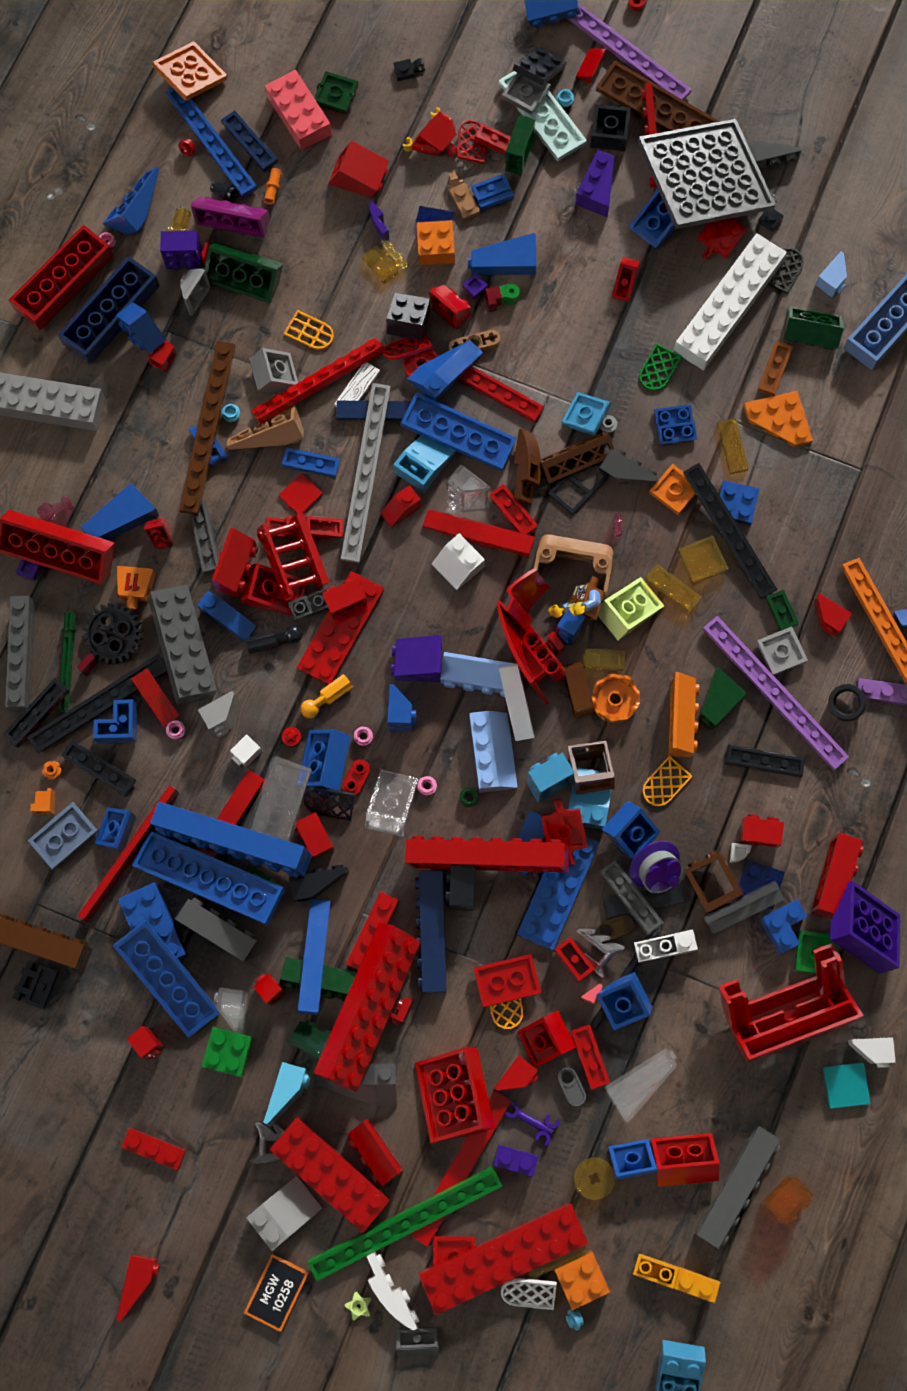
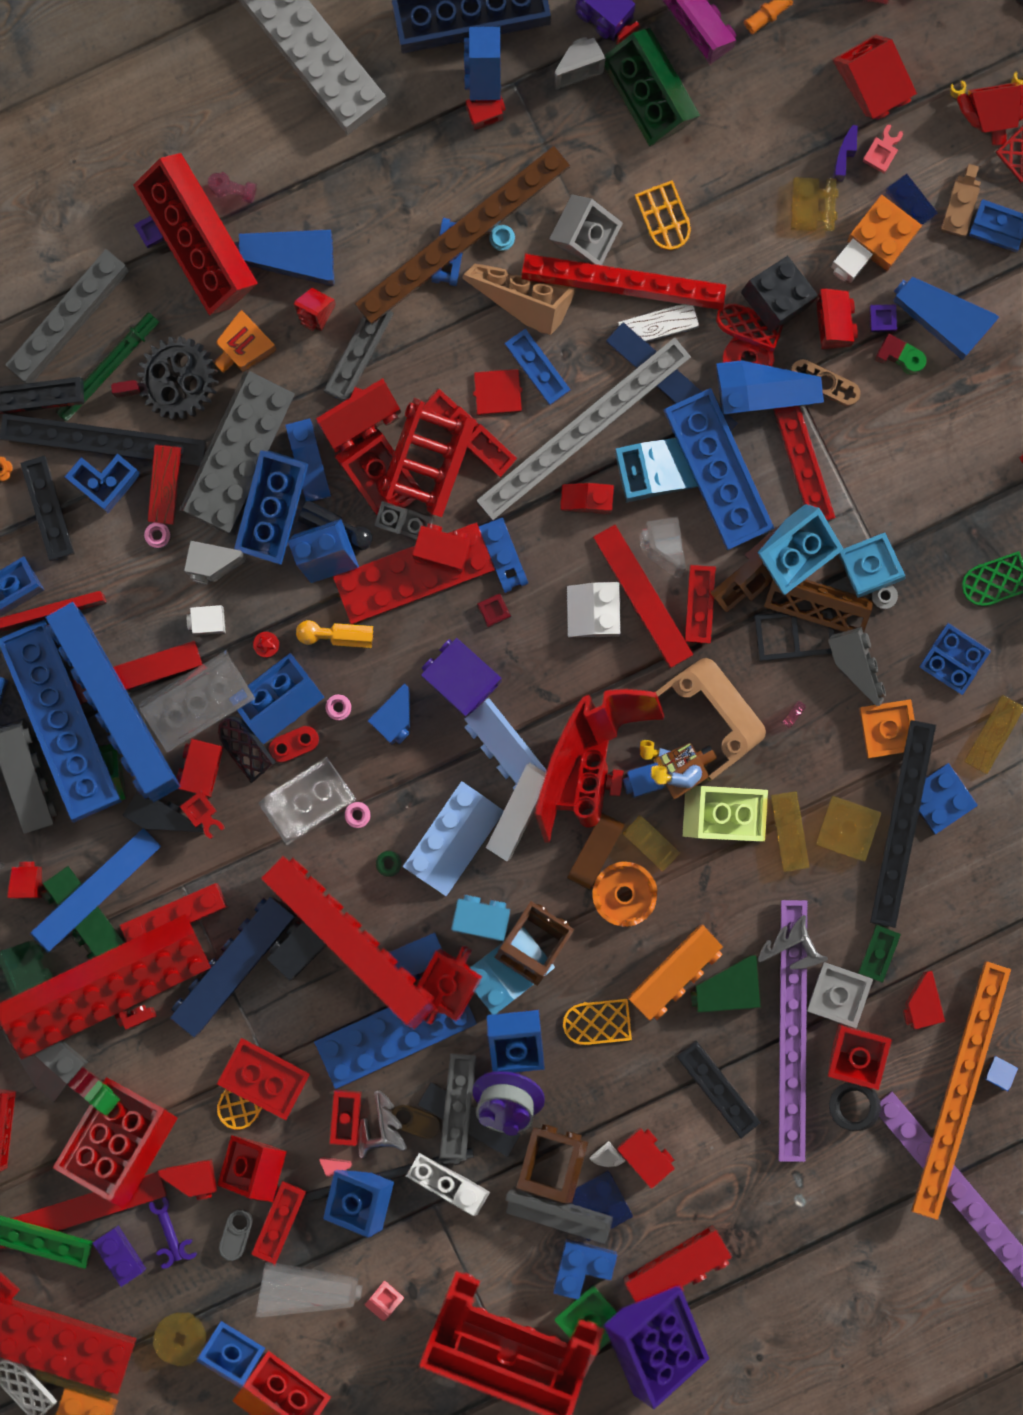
camera: 40 degrees right, 10 degrees up
none -> leg [68,1067,120,1116]
none -> red plate [180,791,225,839]
none -> blue slope [234,450,308,564]
none -> blue slope [288,519,359,583]
none -> coral slope [365,1281,404,1321]
none -> dark red tile [477,593,511,627]
none -> blue plate [479,517,529,593]
none -> dark azure slope [758,504,844,595]
none -> flat silver piece [758,915,828,969]
none -> red slope [828,1024,892,1090]
none -> white brick [831,239,873,283]
none -> coral plate [862,125,903,174]

